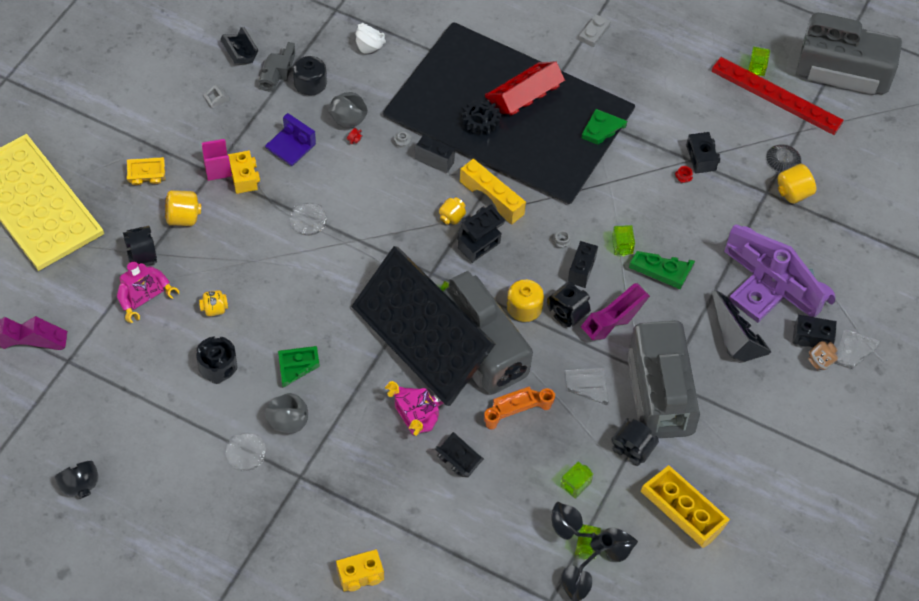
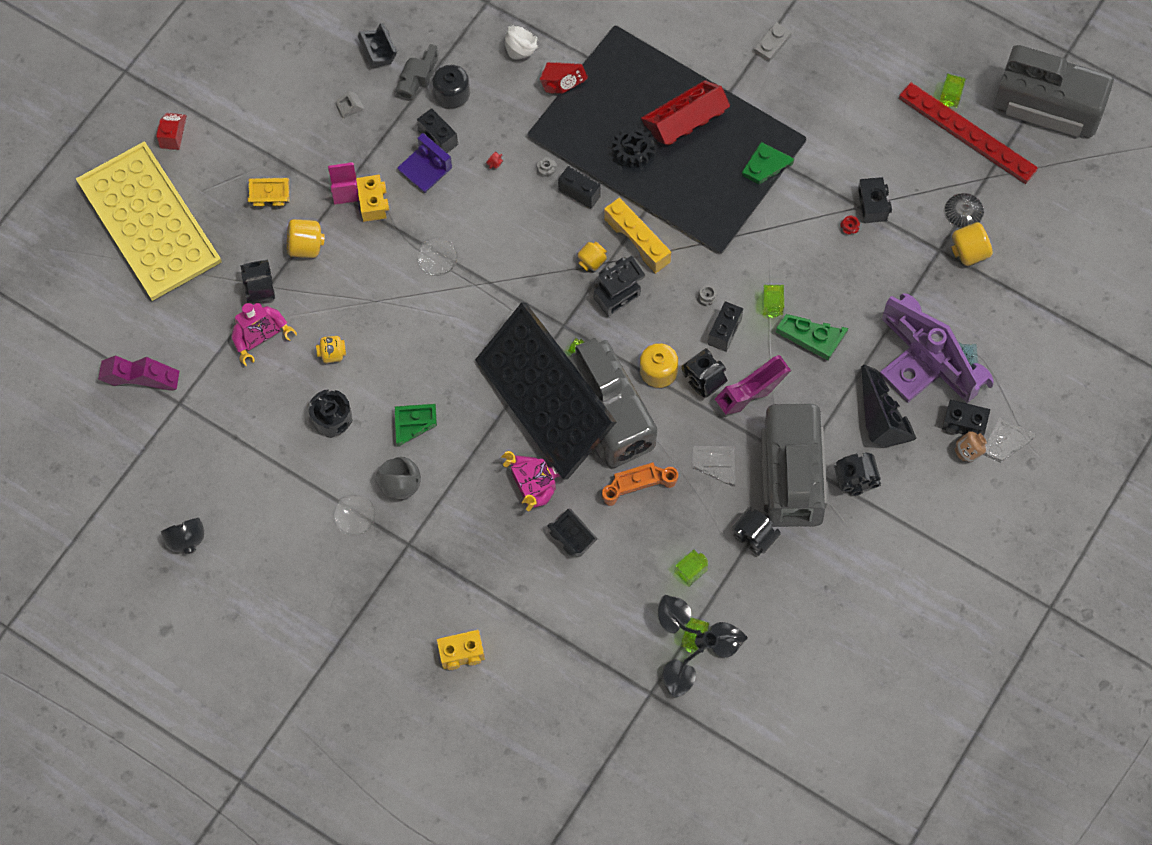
camera: 10 degrees right, 10 degrees up
dark grey piece [329,92,368,127] -> none
yellow brick [641,465,730,548] -> none
none -> red slope [156,113,187,150]
none -> black brick [417,108,458,153]
none -> red slope [539,62,587,94]
none -> black brick [834,453,881,496]

